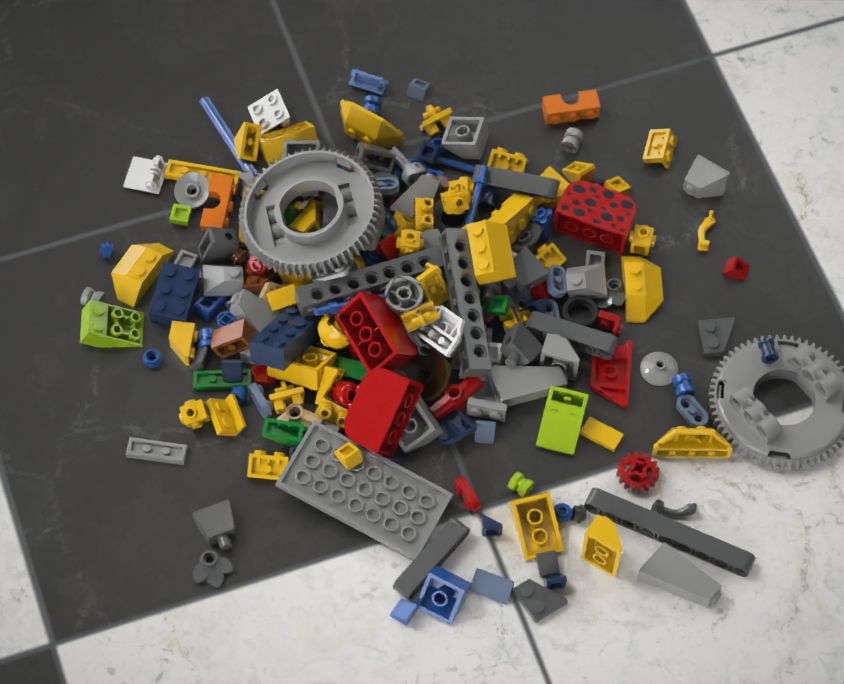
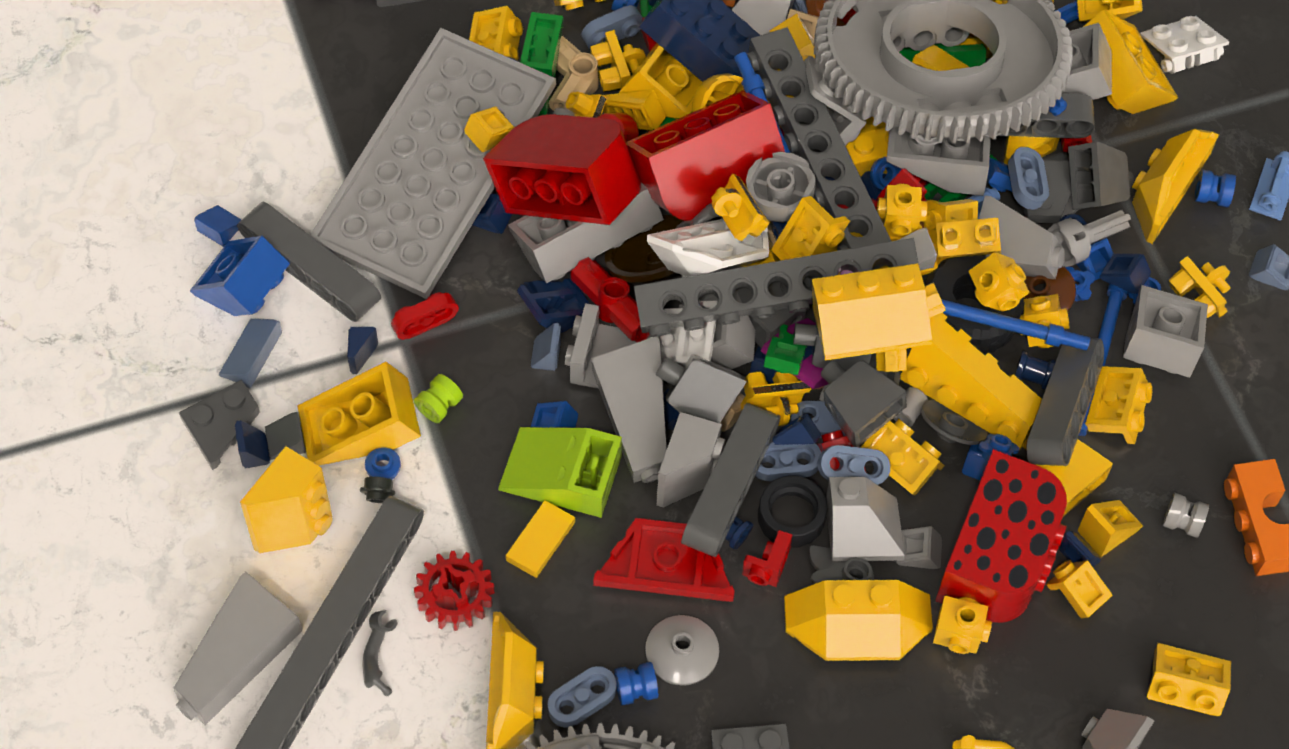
camera: 90 degrees right, 0 degrees up
none -> blue slope [530,401,578,428]

